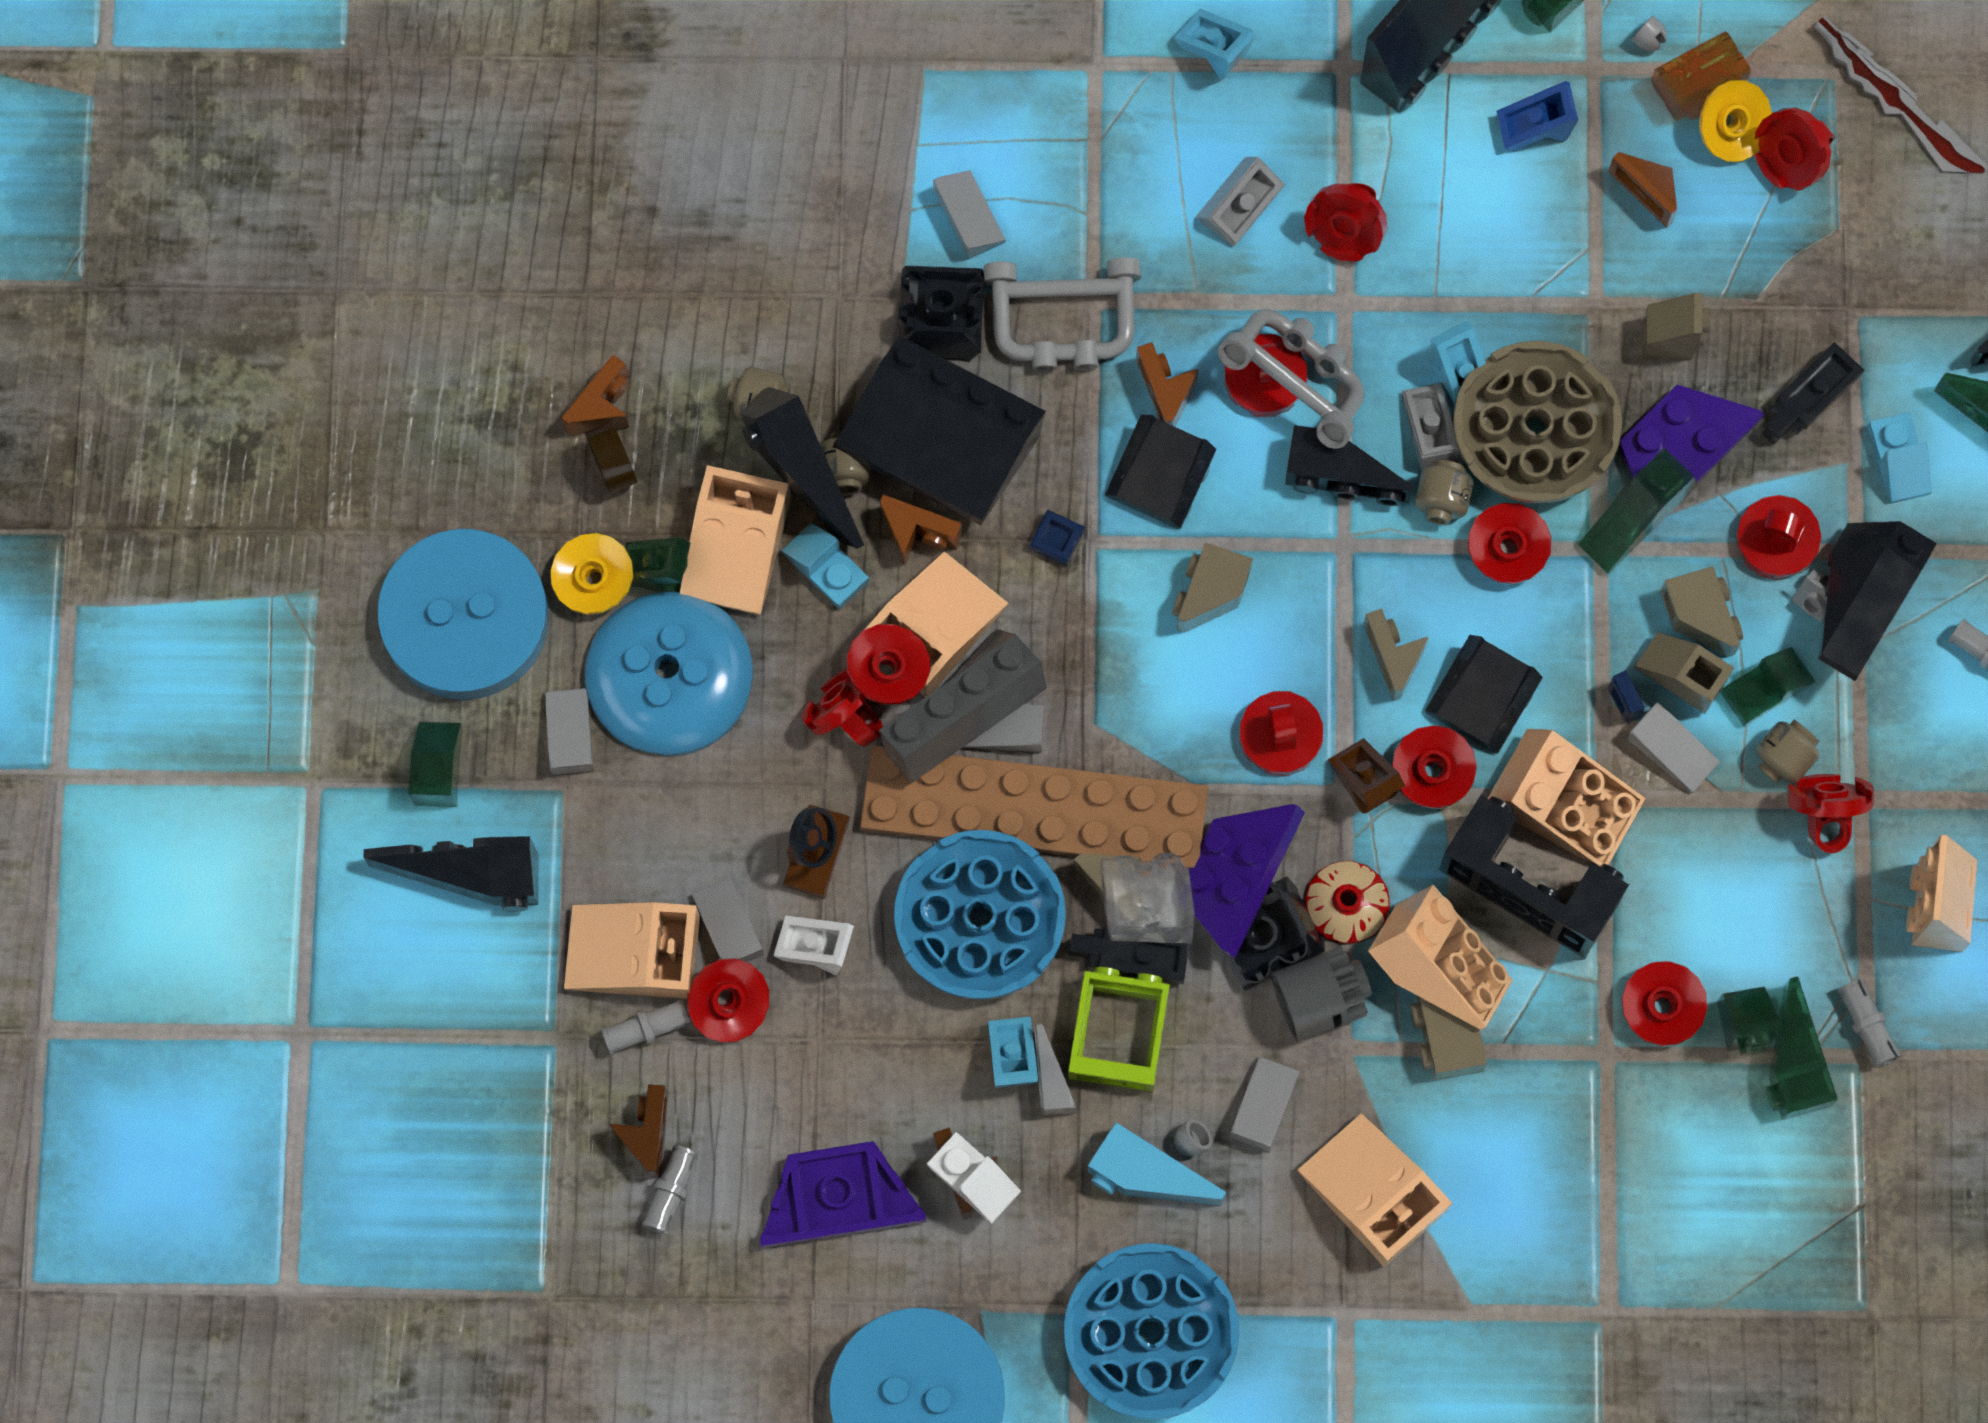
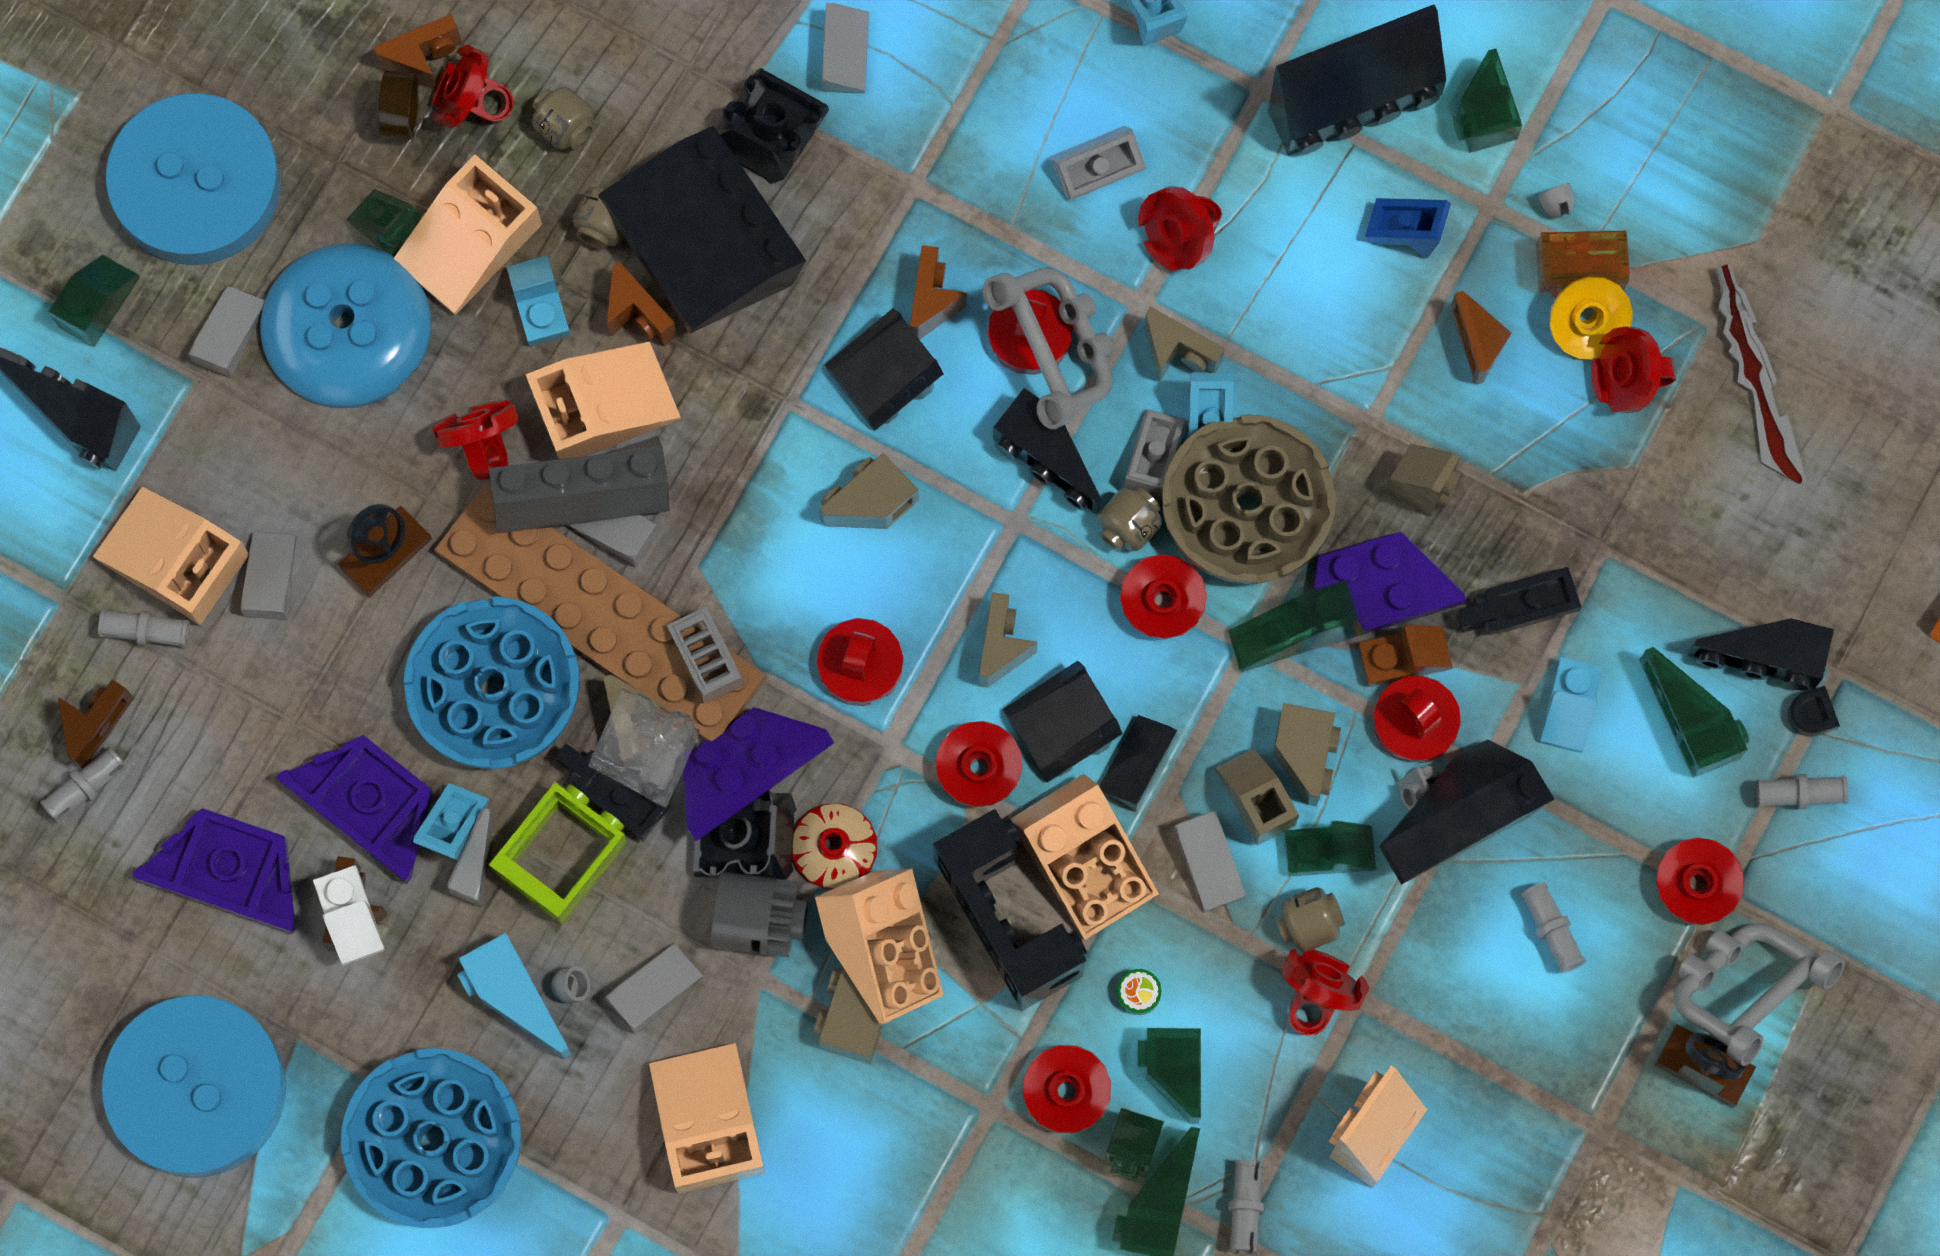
camera: 25 degrees right, 0 degrees up
yellow dish [550,533,634,615] -> none
red dish [687,958,769,1043] -> none
black wedge [741,387,864,549] -> none
white slope [773,916,854,975] -> none
red dish [846,624,931,704] -> none
light grey bar [983,257,1141,372] -> none
dark blue tile [1029,509,1085,567] -> none
reddish brown slope [1328,738,1405,814] -> none
dark blue tile [1608,670,1645,724] -> none
none -> dark purple wing [276,735,432,884]
none -> red tile [431,44,514,129]
none -> light grey slope [667,607,744,703]
none -> black slope [1099,715,1178,811]
none -> tile [1117,969,1162,1015]
none -> clear green slope [1137,1028,1201,1124]
none -> dark tan slope [1144,306,1225,381]
none -> dark orange slope [1357,625,1453,687]

